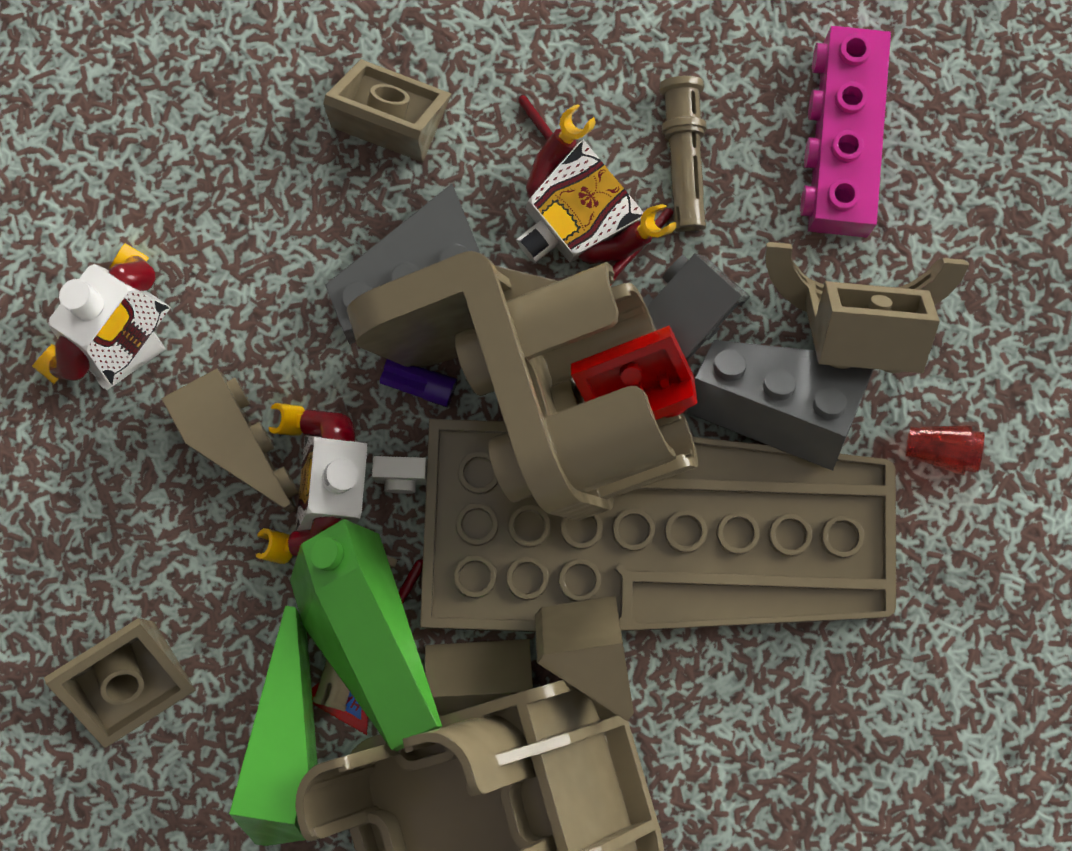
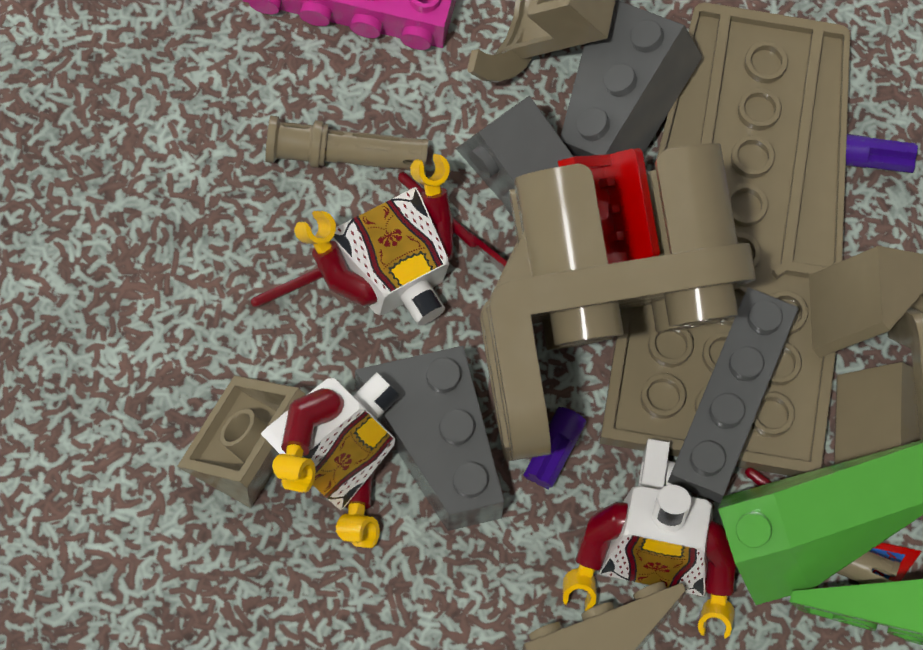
camera: 85 degrees left, 10 degrees down
none -> torso [261,372,400,548]
none -> dark grey plate [668,287,799,503]
none -> dark purple piece [846,134,918,173]

